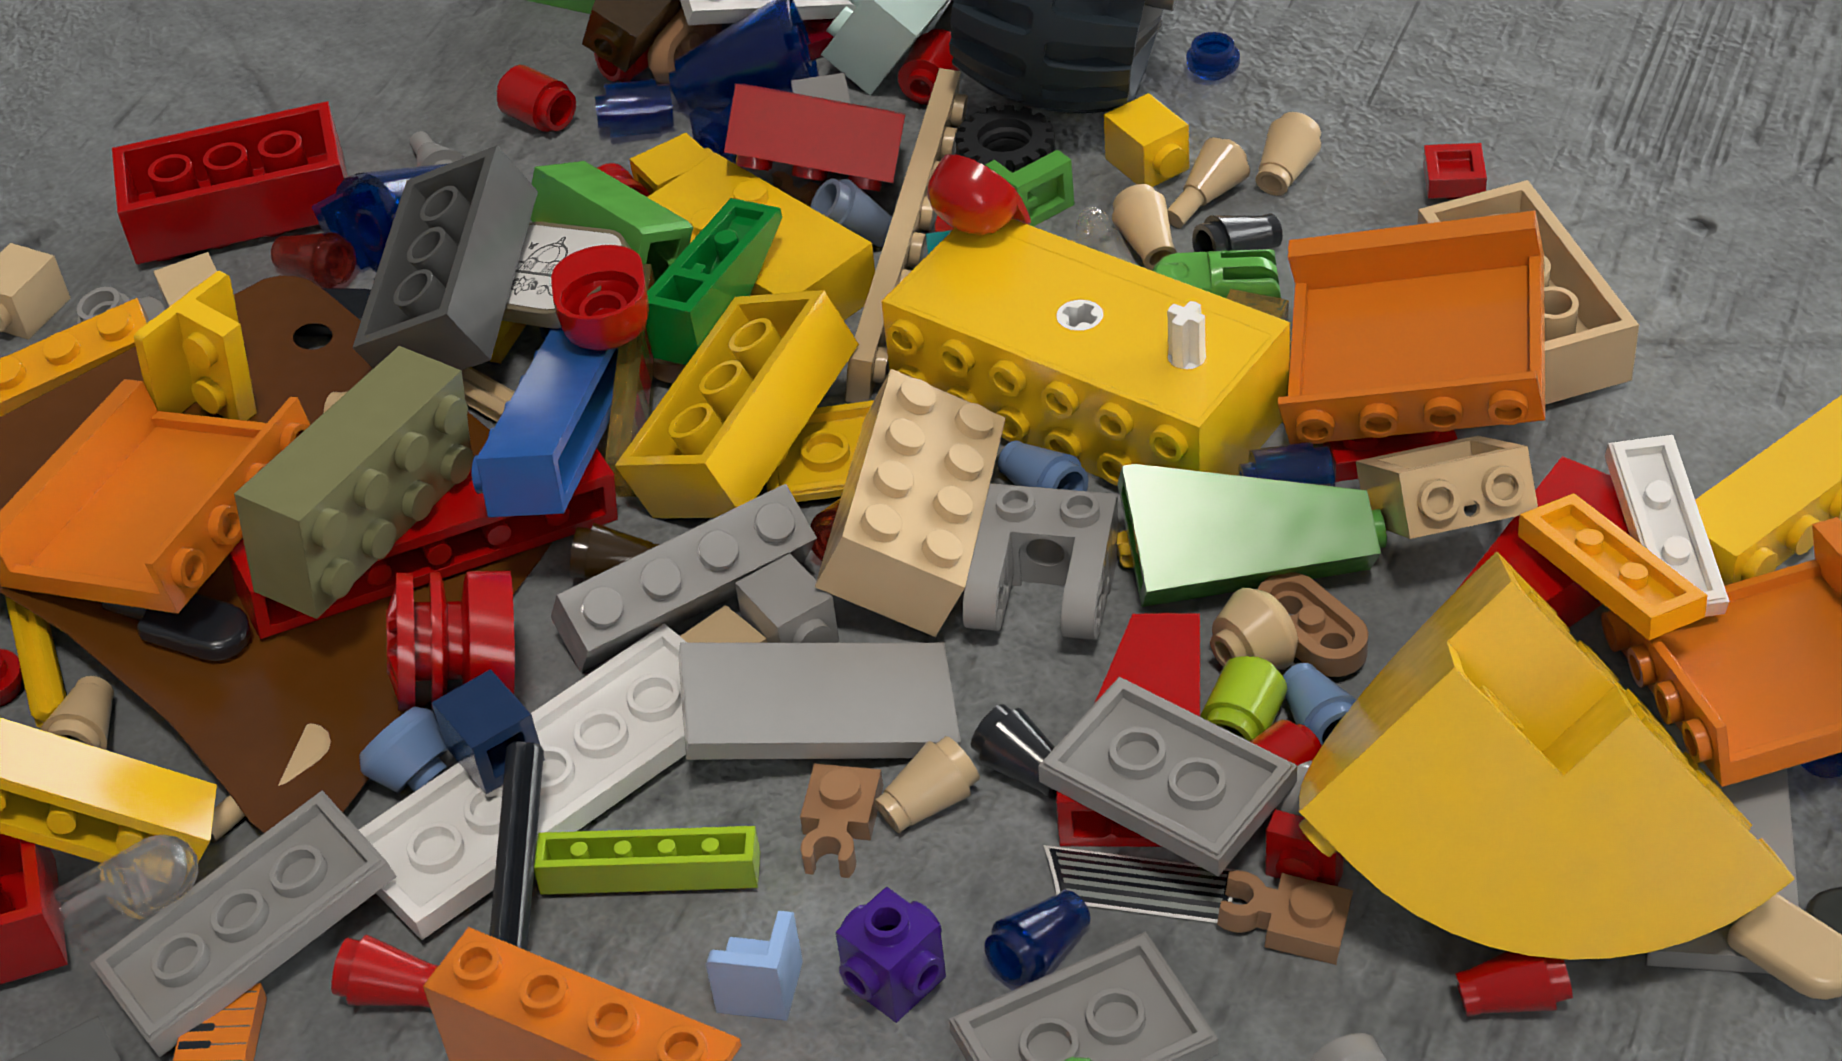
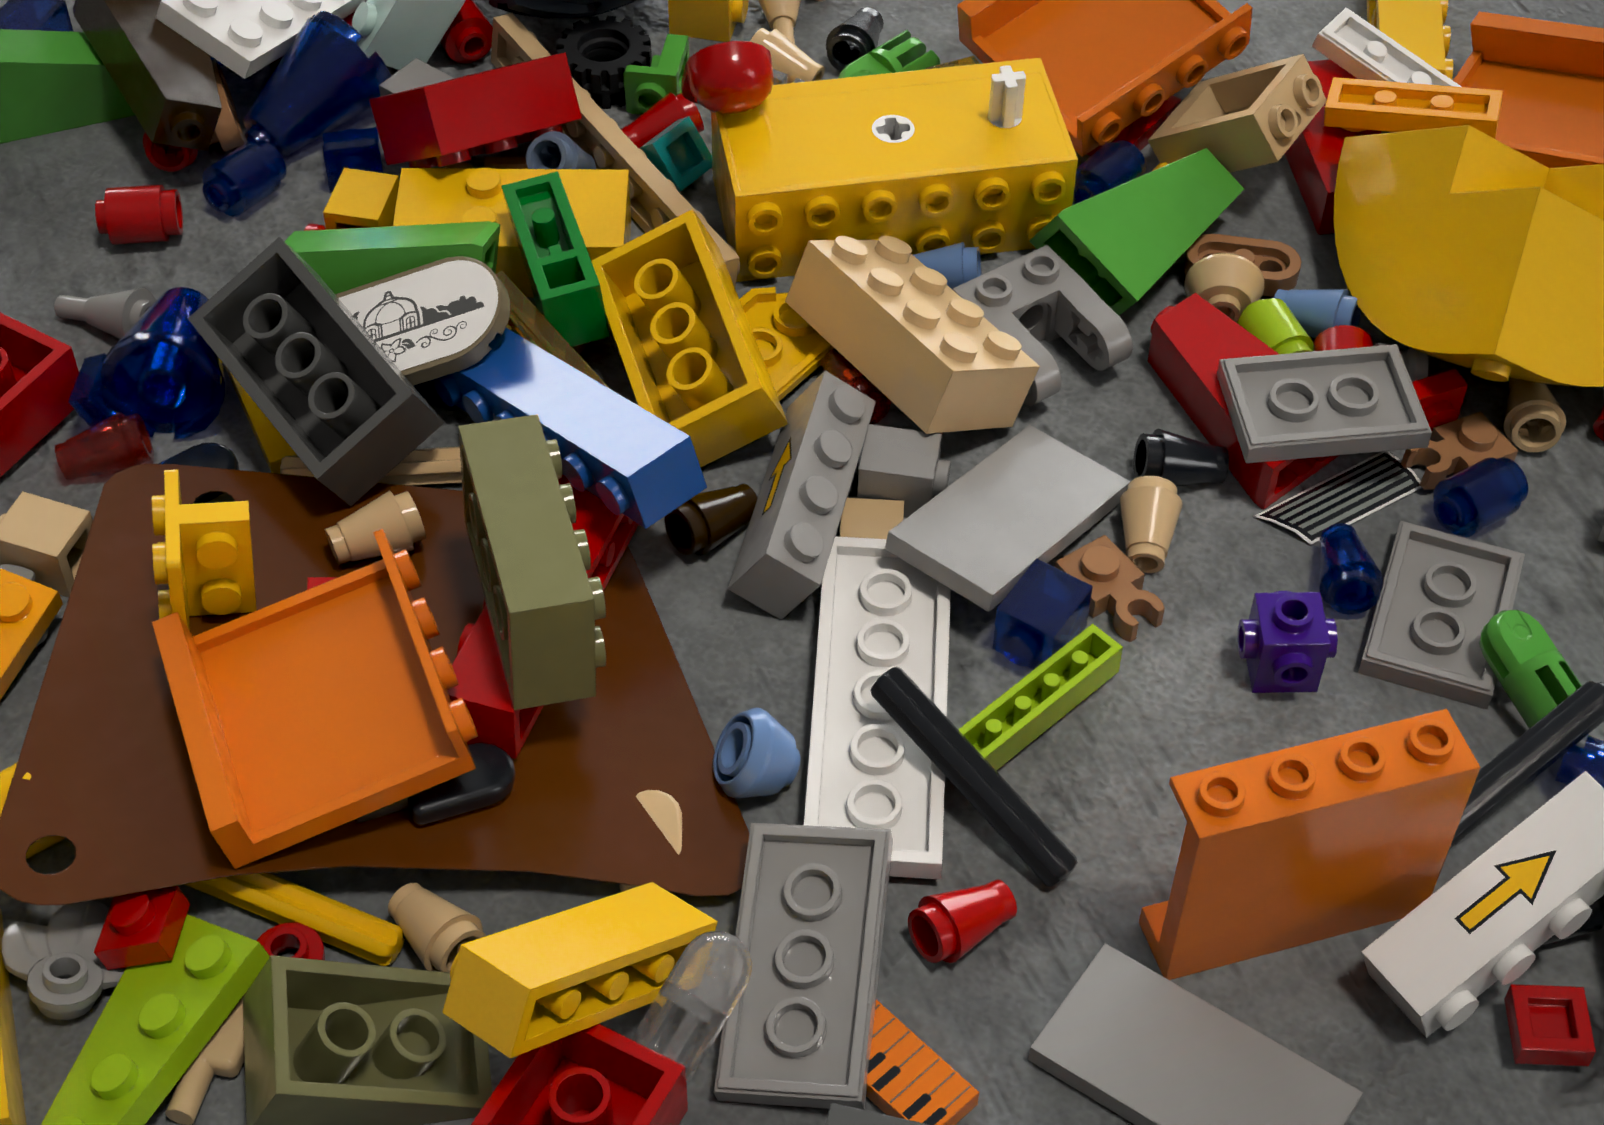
camera: 50 degrees left, 5 degrees up
red wheel [386,571,515,711] -> none
dark blue brick [431,669,545,795] -> none
red cap [551,245,649,351] -> none
light blue panel [706,911,803,1021] -> none
none -> clear blue brick [992,558,1093,670]
none -> clear blue brick [1433,457,1528,537]
none -> tan cone [1504,378,1566,453]

